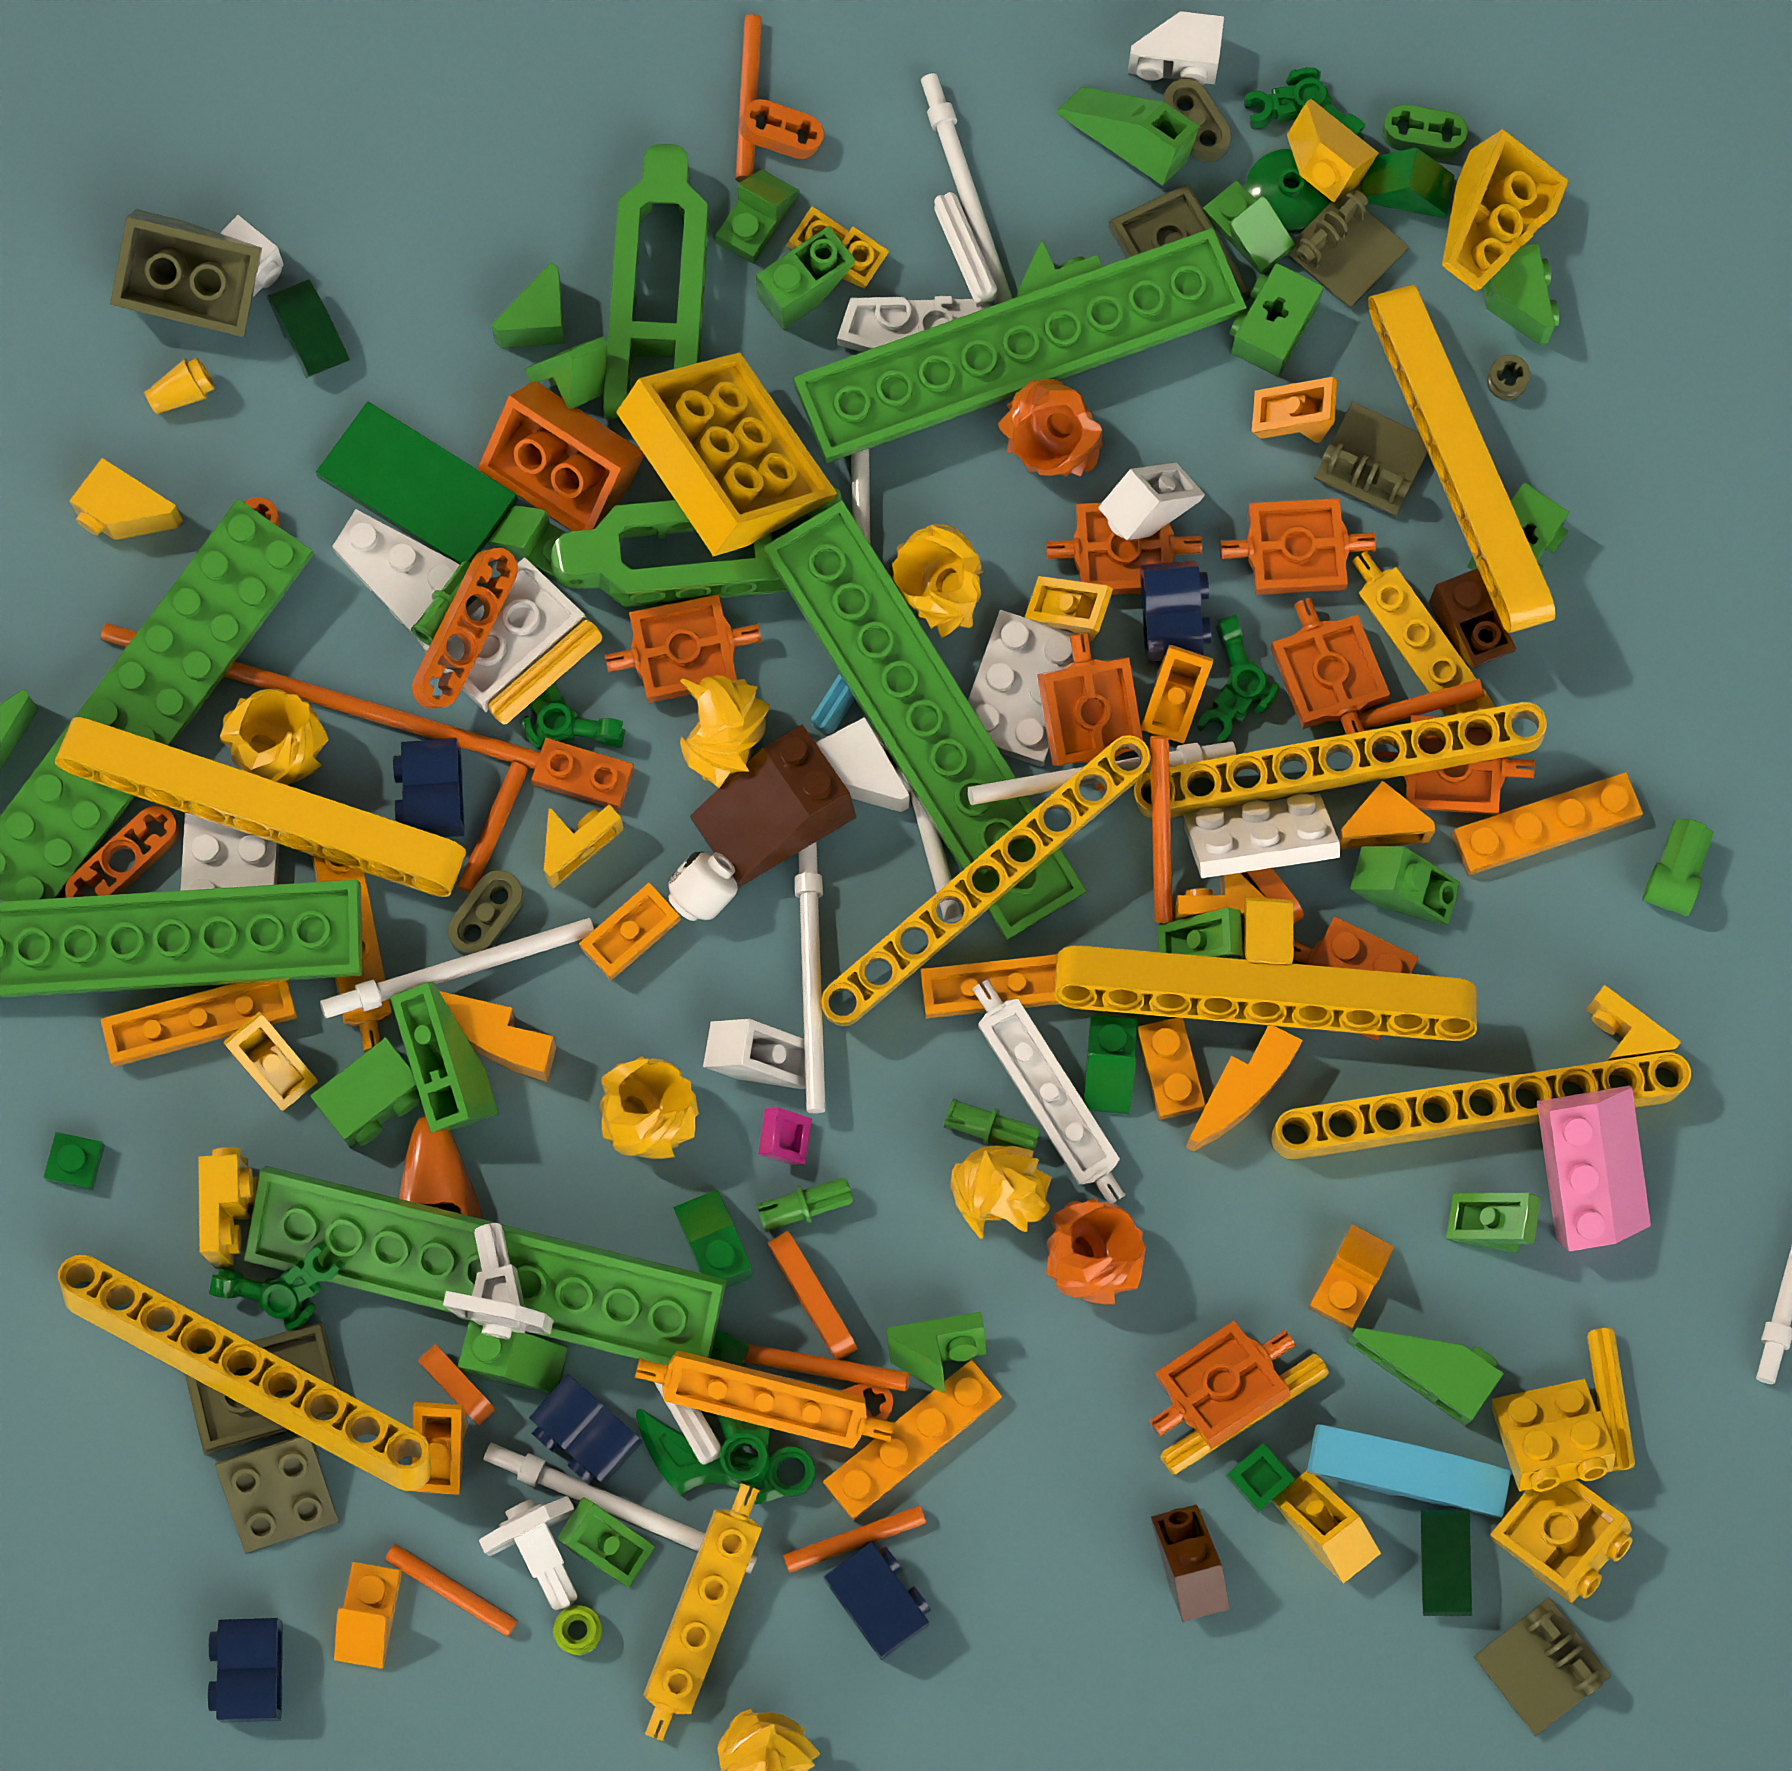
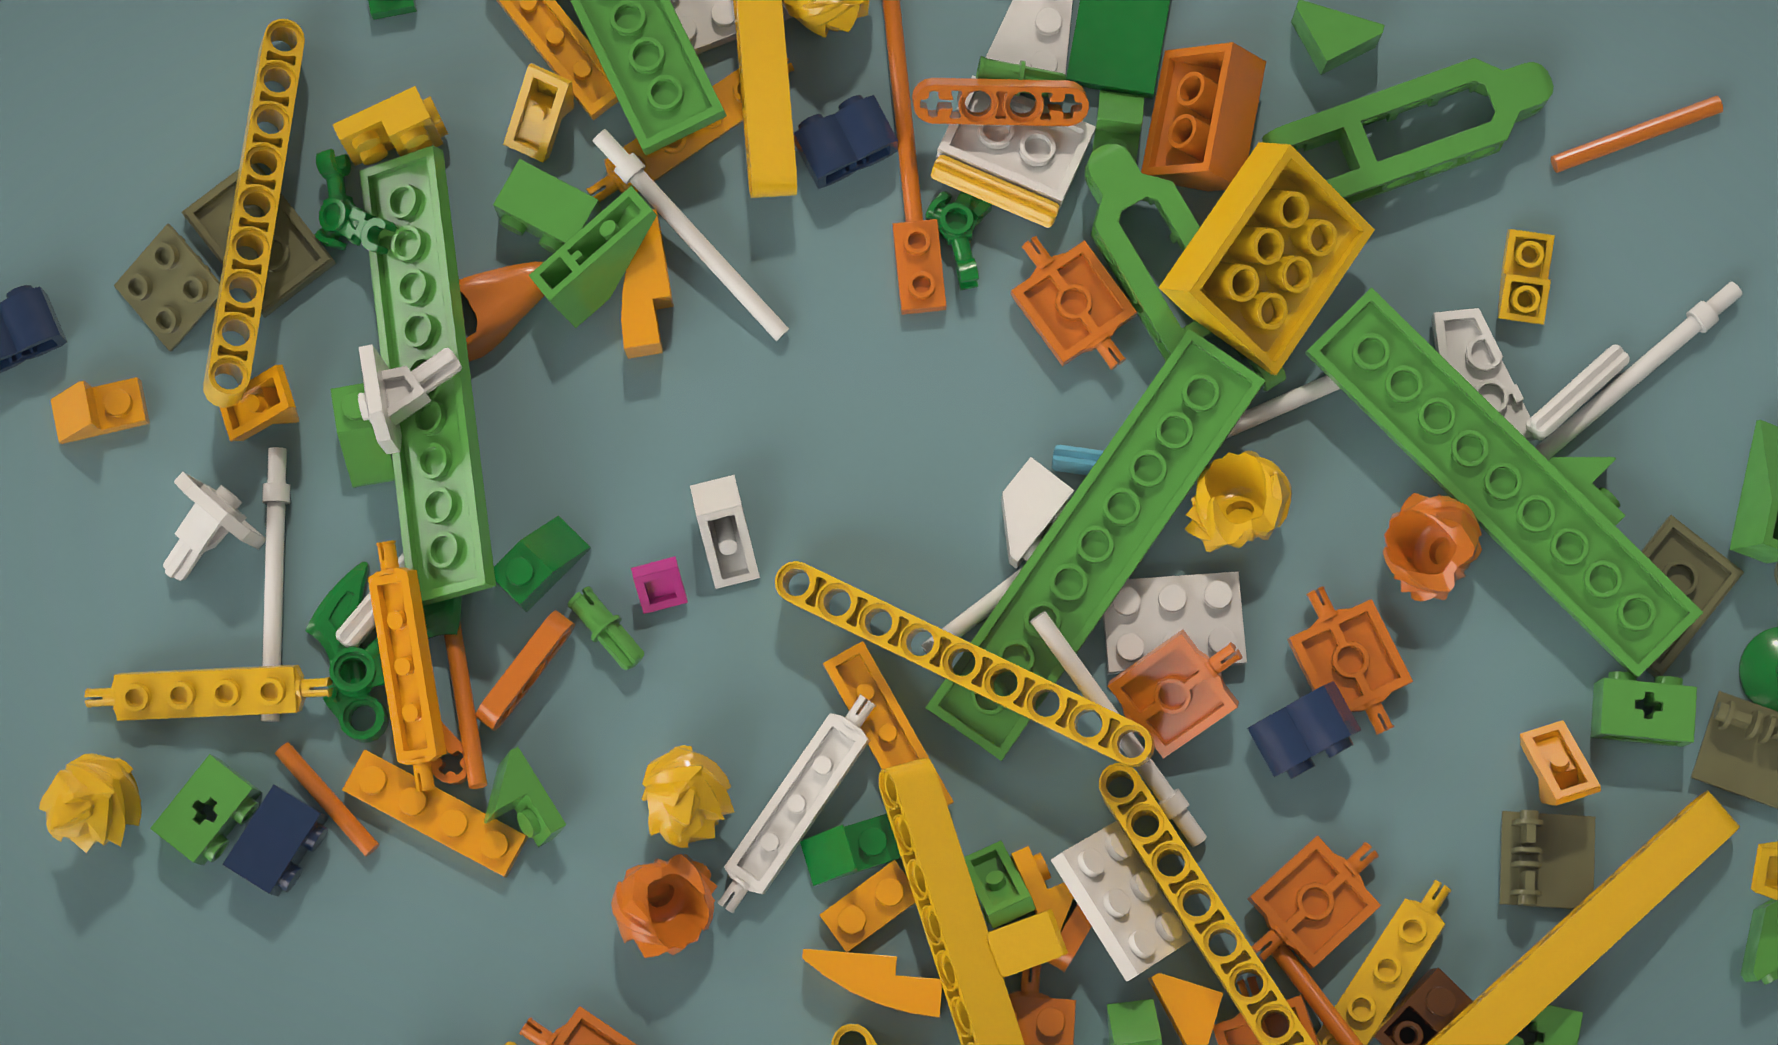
camera: 70 degrees right, 5 degrees up
orange bar [385,1544,518,1637] -> none
orange beam [417,1344,496,1426] -> none
olive plate [448,870,523,956] -> none
orange bar [457,762,529,894] -> none
bright green slope [524,336,607,409] -> none
dark blue brick [529,1374,642,1485] -> none
yellow slope [544,804,624,889] -> none
lime plate [553,1605,602,1655] -> none
bright green slope [556,1497,655,1588] -> none
light orange plate [579,883,681,981] -> none
yellow hair [599,1056,699,1159] -> none
white head [668,852,738,921] -> none
yellow hair [680,675,770,788] -> none
reddish brown slope [690,724,856,888] -> none
bright green slope [715,169,800,264] -> none
orange beam [739,99,824,160] -> none
bright green slope [756,226,855,330] -> none
white bar [794,842,825,1114] -> none
bright green axle [944,1098,1040,1151] -> none
yellow slope [1025,576,1113,642] -> none
white slope [1098,462,1205,541] -> none
light orange slope [1141,645,1214,744] -> none
orange bar [1150,736,1173,923] -> none
green piece [1197,615,1280,744] -> none
bright green slope [1203,180,1296,274] -> none
orange plate [1219,498,1376,595] -> none
olive bush [1487,355,1530,401] -> none
none -> bright green brick [150,754,262,866]

